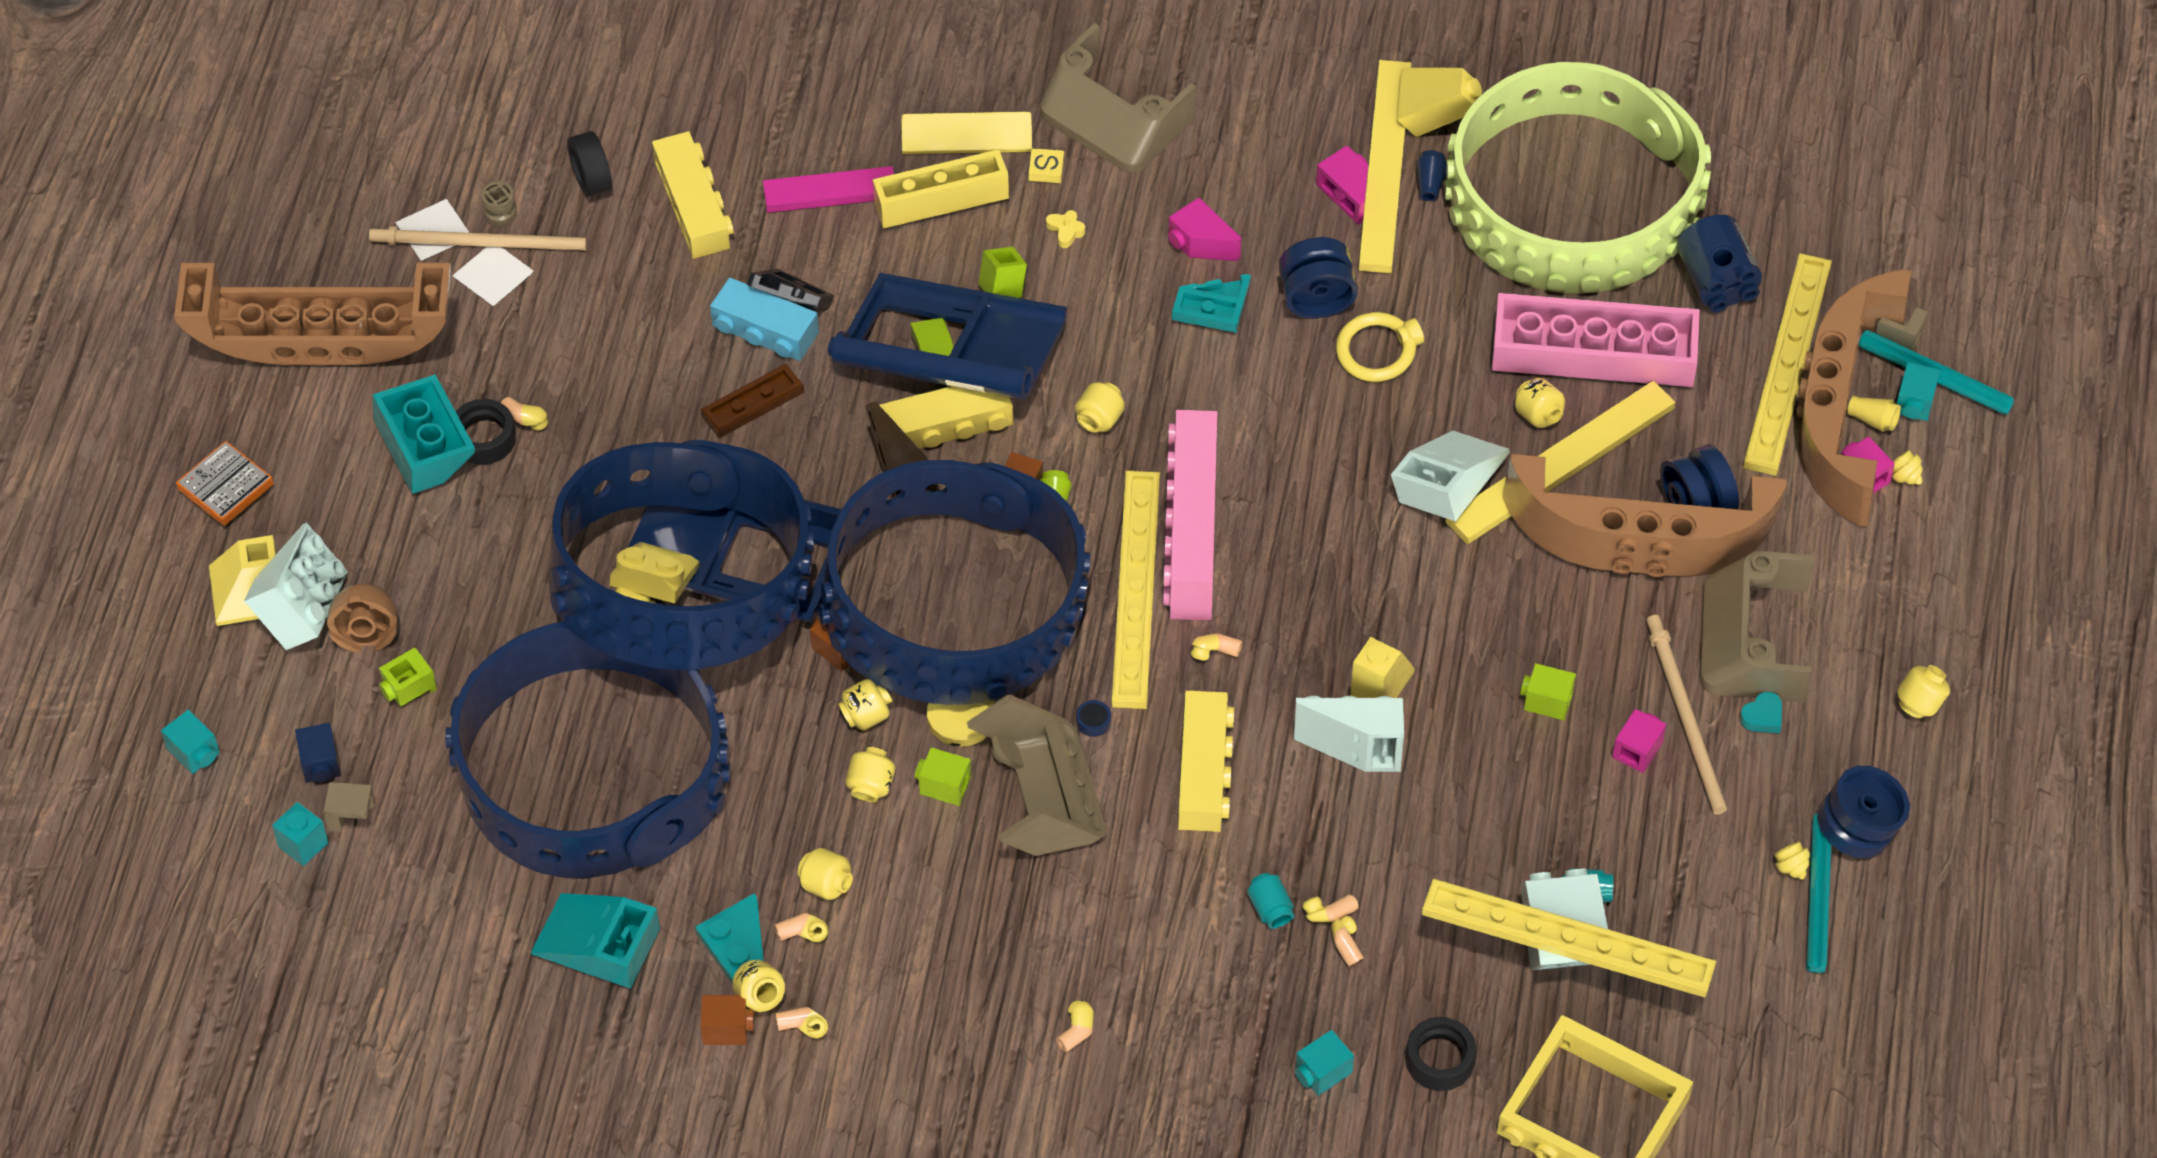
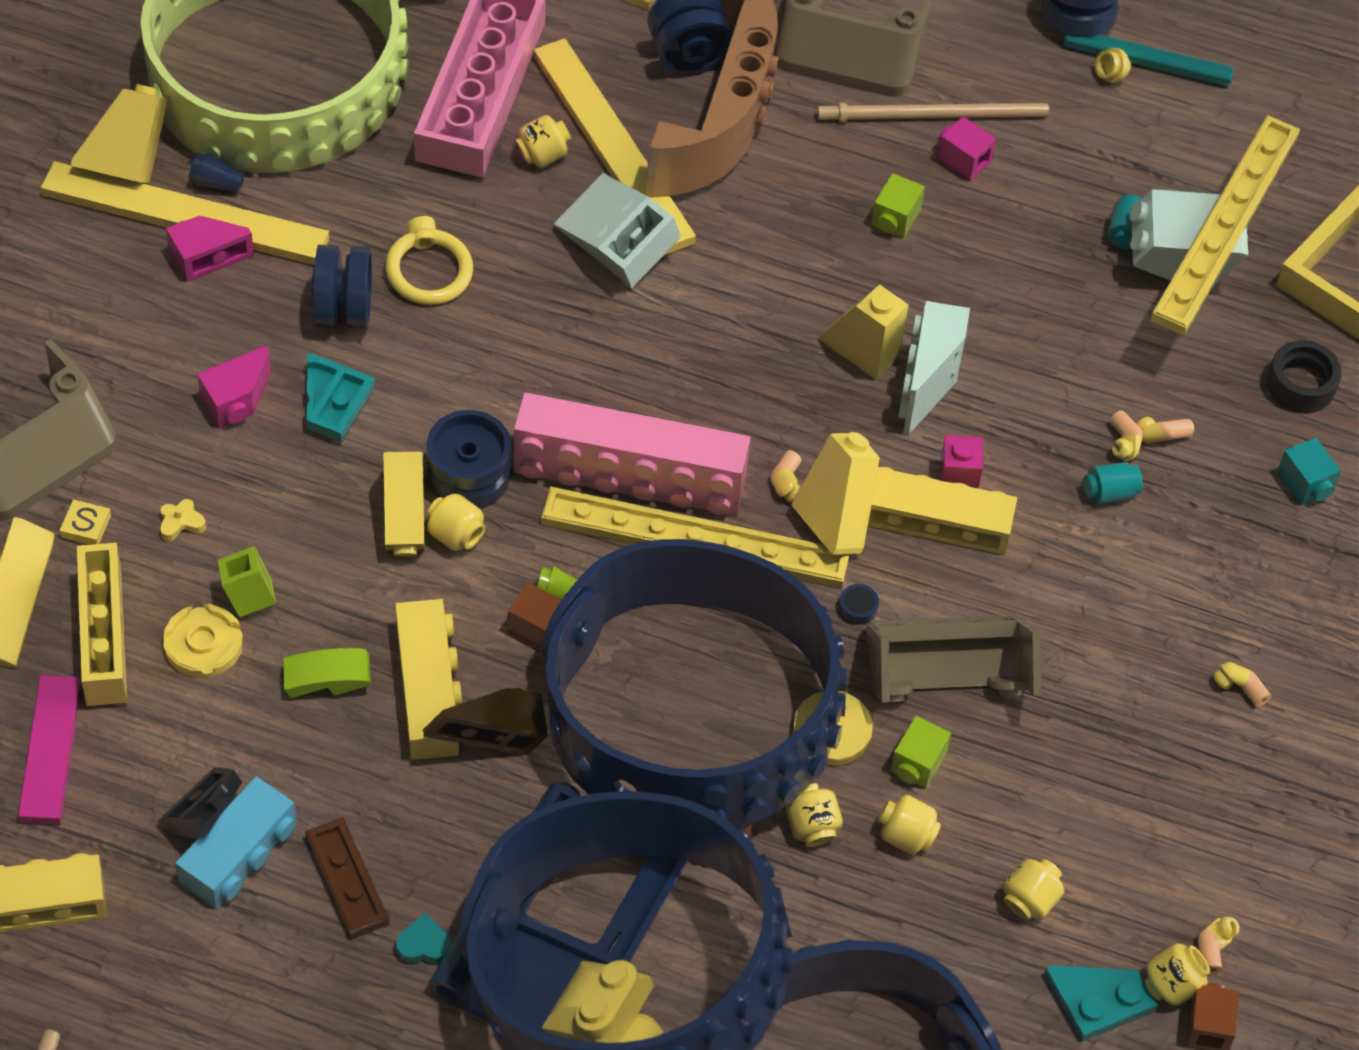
camera: 85 degrees left, 0 degrees up
arm [774,913,828,942] -> none
dark blue piece [828,273,1067,400] -> none
teal tile [1740,692,1782,734] -> none
none -> light yellow tile [163,604,243,678]
none -> light yellow slope [383,452,425,557]
none -> dark blue wheel [426,409,511,508]
none -> light yellow slope [791,432,880,555]
none -> dark pink brick [940,435,983,489]

